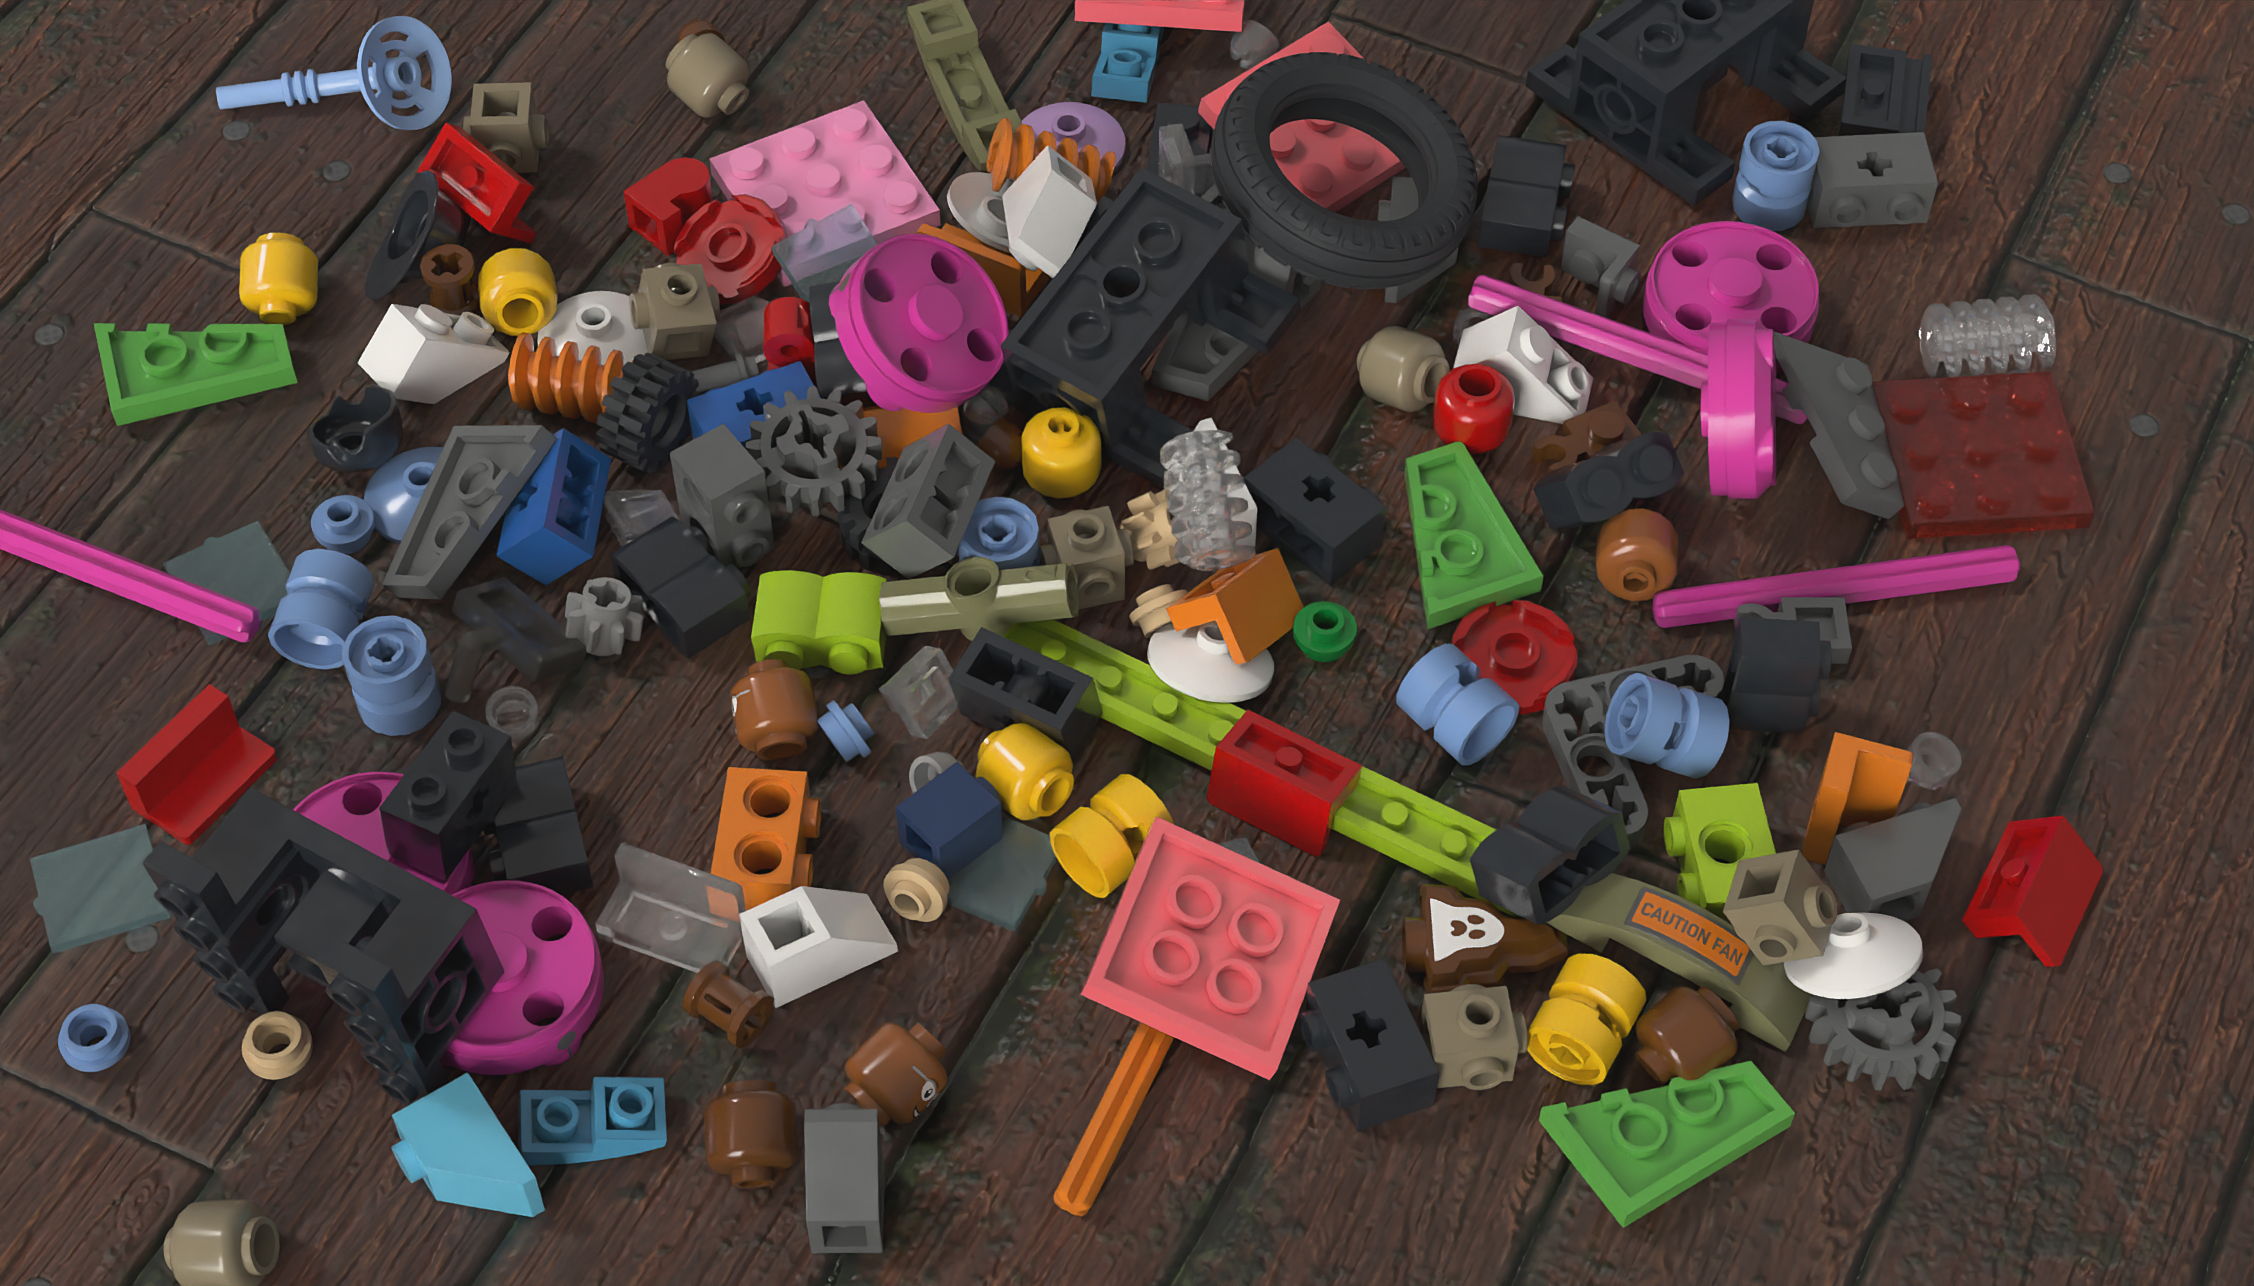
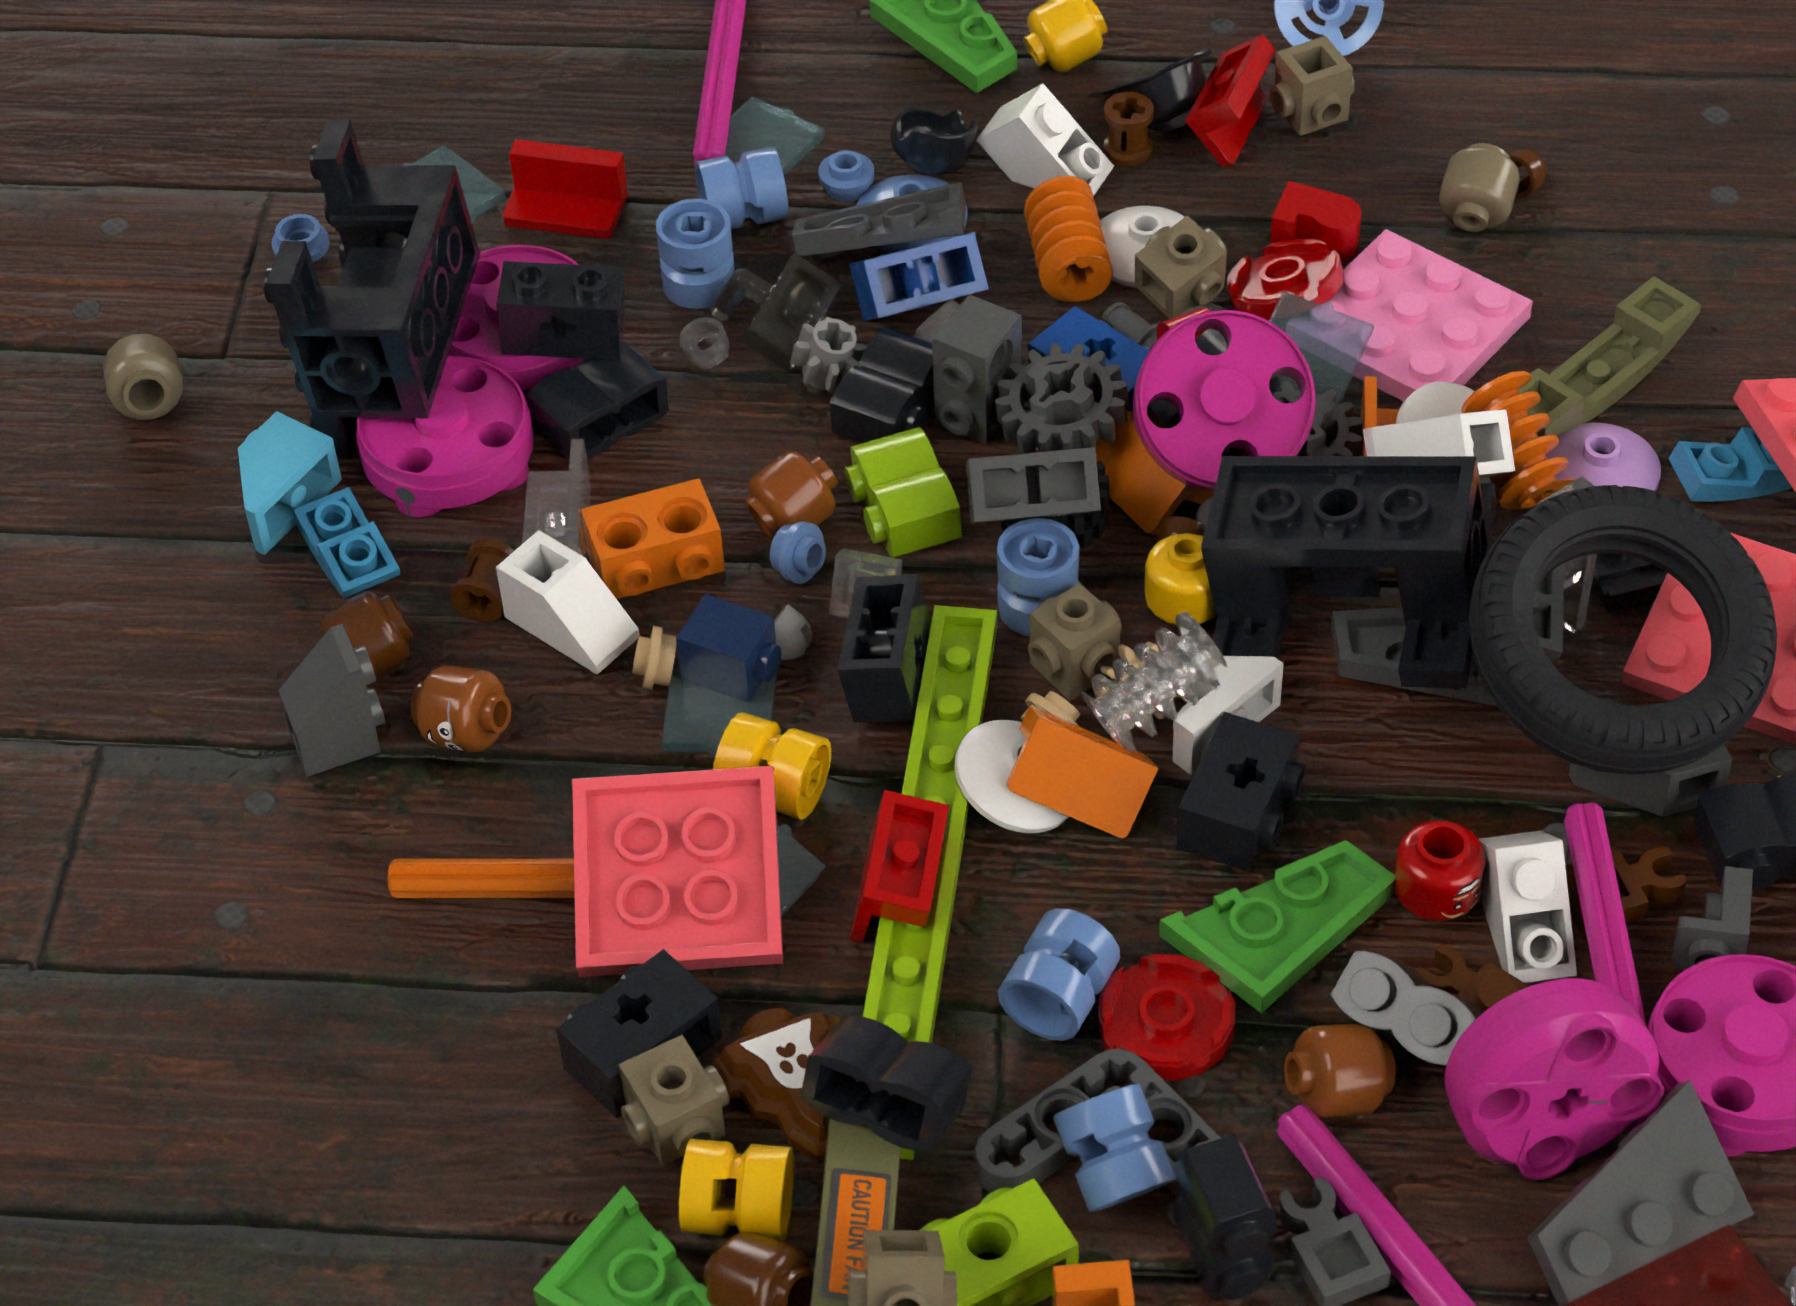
camera: 70 degrees right, 5 degrees down
yellow head [478,248,557,336] -> none
black tyre [596,353,700,473] -> none
olive piece [879,557,1080,641] -> none
yellow head [976,723,1074,820] -> none
green plate [1293,601,1357,662] -> none
dark tan head [1357,326,1449,412] -> none

